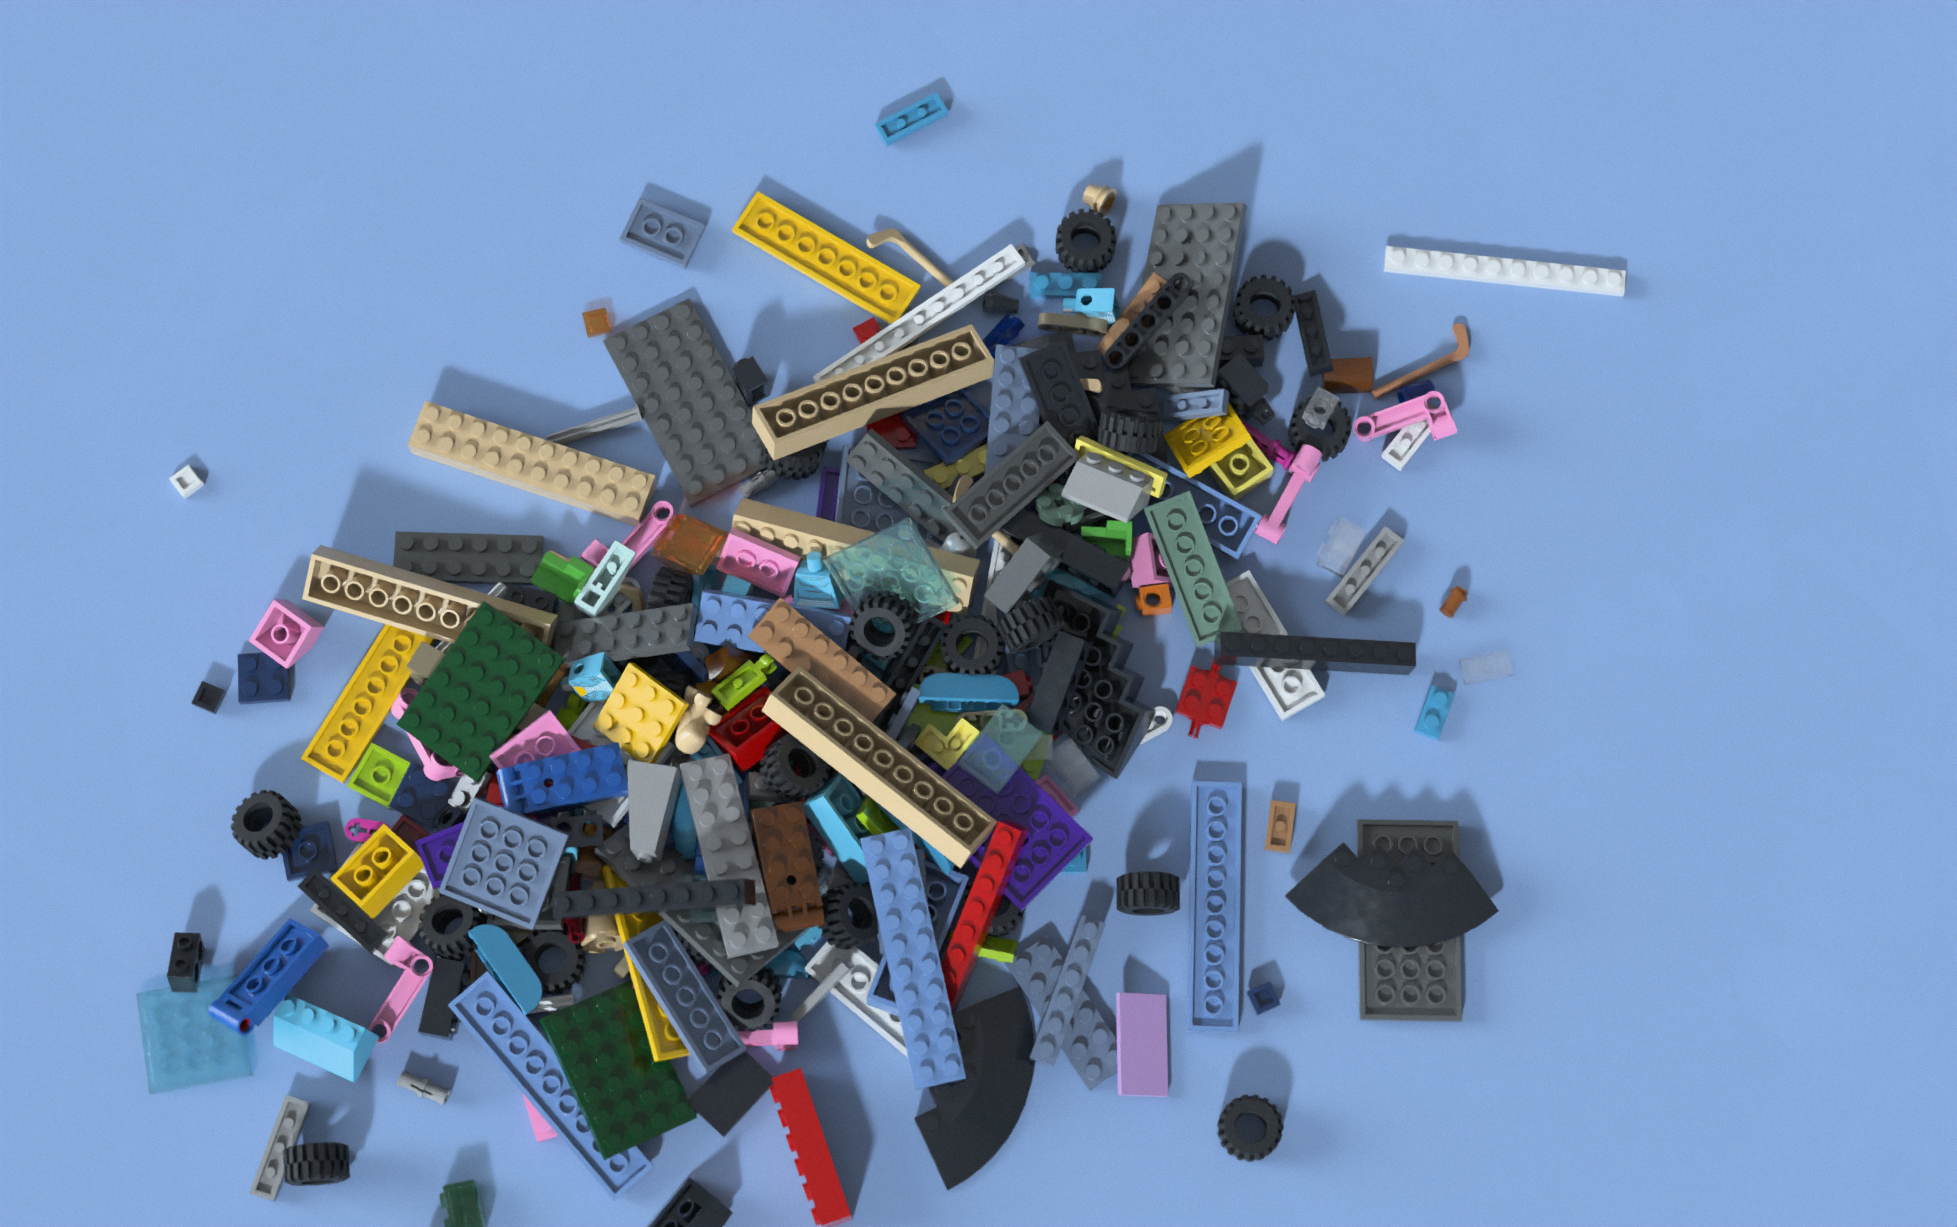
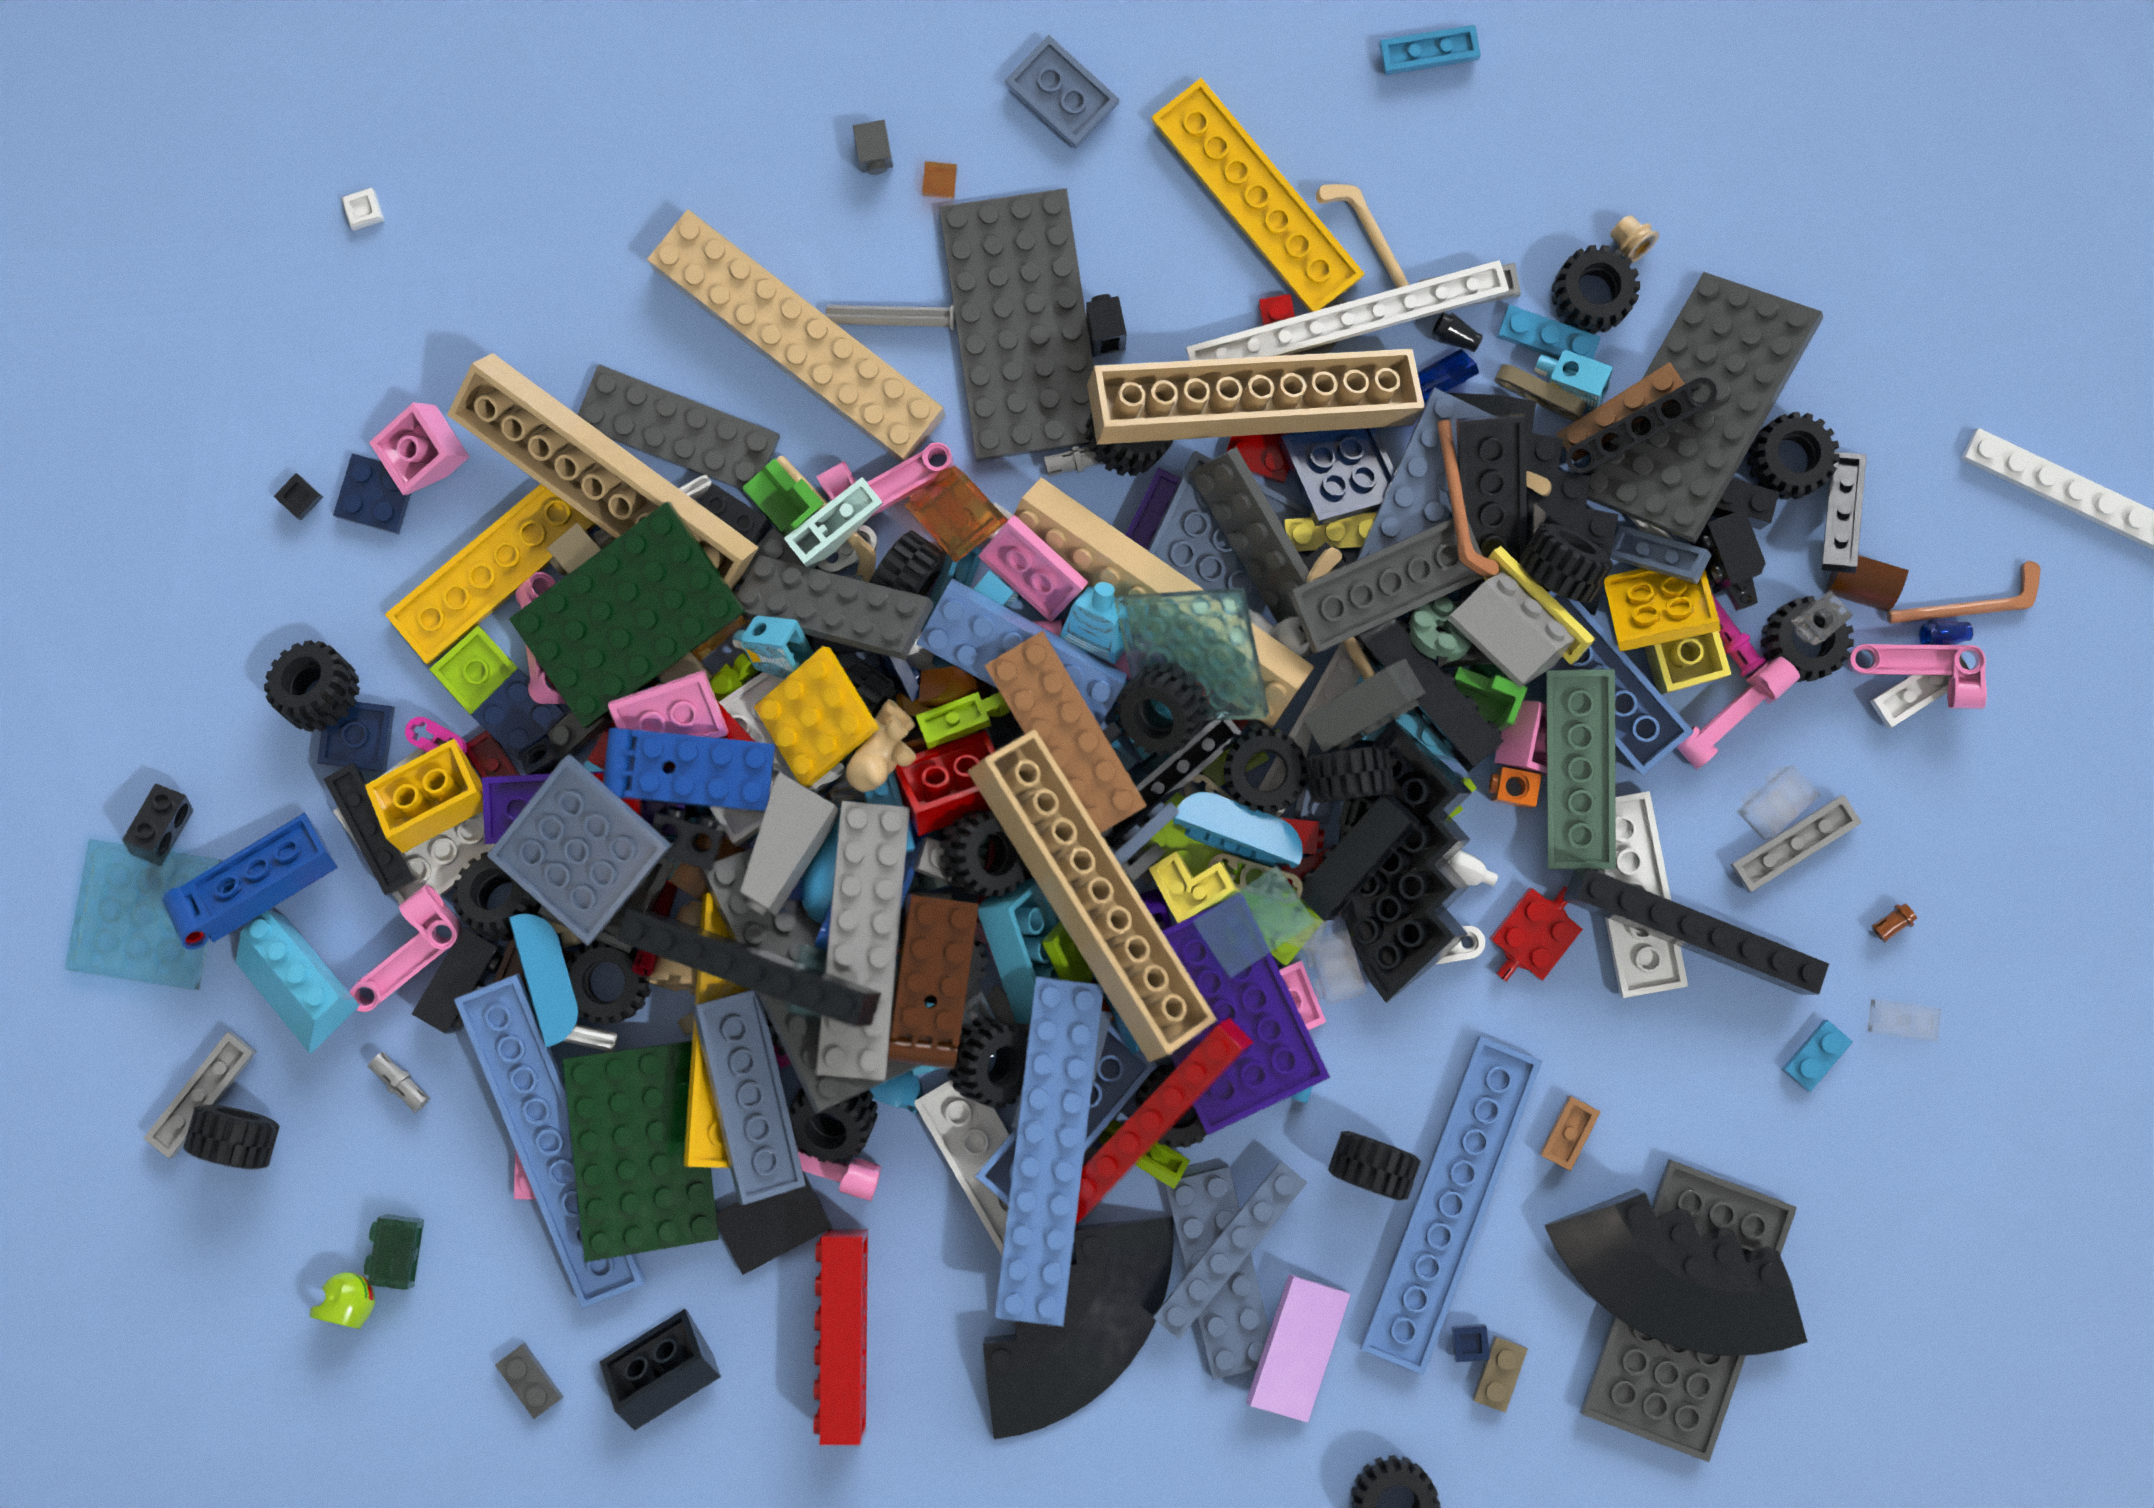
camera: 20 degrees right, 10 degrees up
light grey tile [792,960,855,1022] -> none
none -> dark grey brick [853,120,893,175]
none -> nougat piece [1437,420,1499,578]
none -> white plant [1448,850,1498,886]
none -> dark tan plate [1472,1335,1528,1413]

